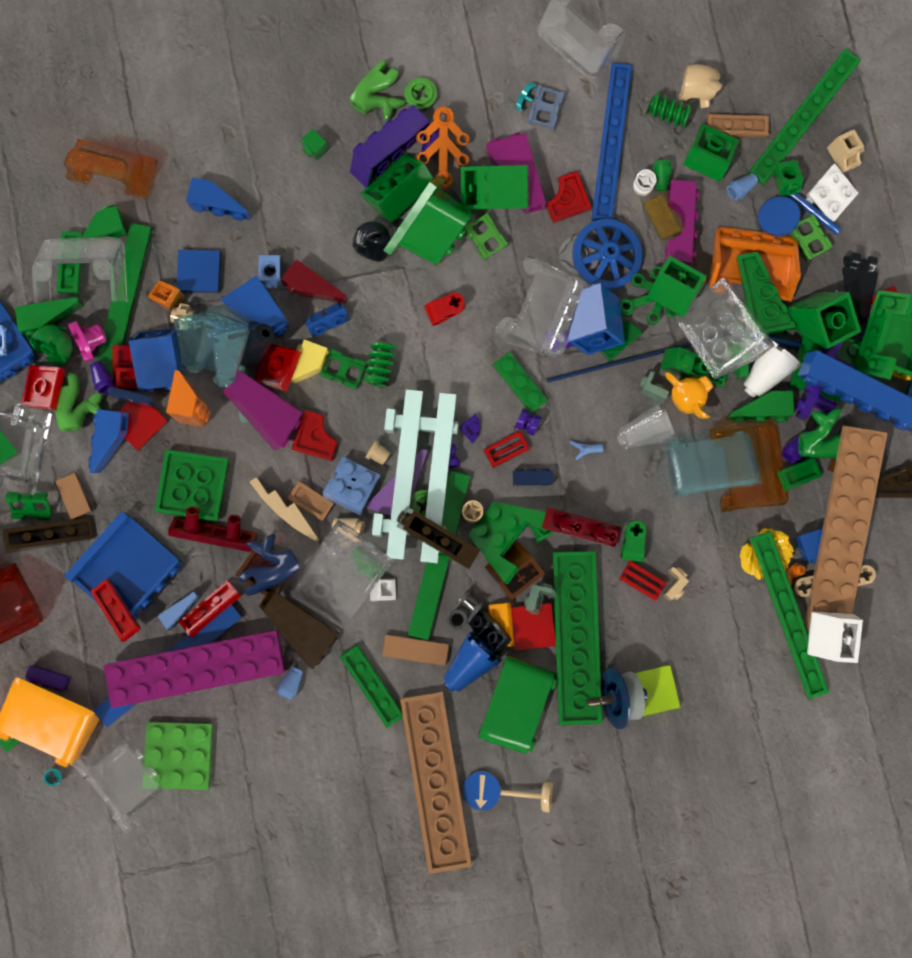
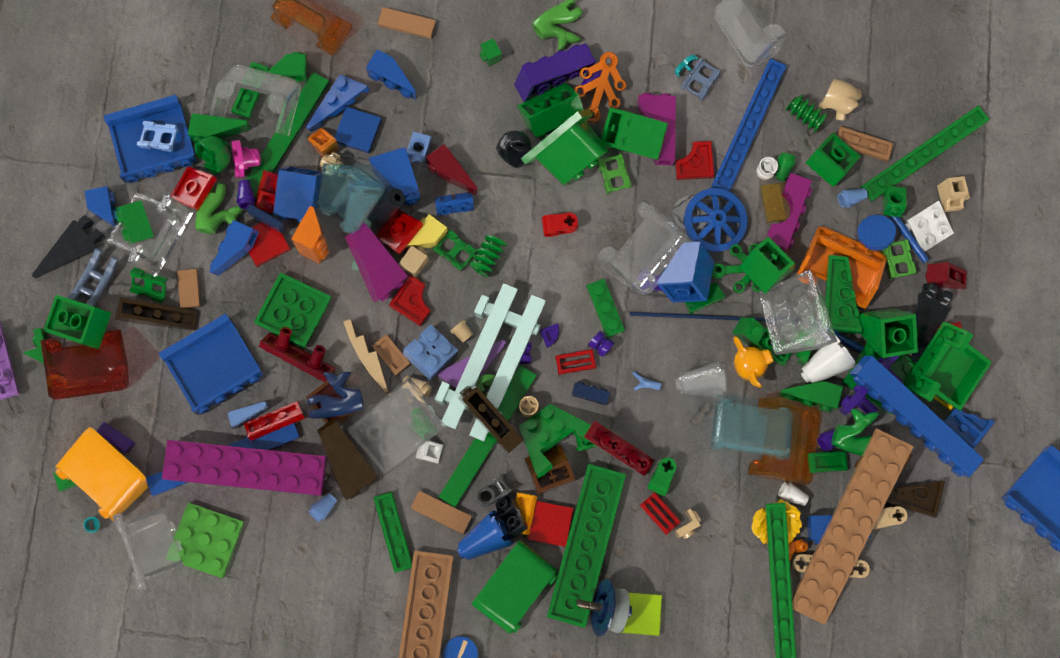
camera: 15 degrees right, 5 degrees down
red tile [90,578,141,642] -> none
bright green gear [404,78,437,111] -> none
sand green bracket [525,583,557,615] -> none
sand green bracket [639,371,669,403] -> none
white slope [807,611,863,663] -> none
none -> blue wing [306,75,370,132]
none -> medium nougat tile [378,7,436,39]
none -> tan brick [399,246,428,278]
none -> white cone [778,482,809,506]
none -> tan piece [873,507,907,529]
none -> dark red slope [925,262,967,290]

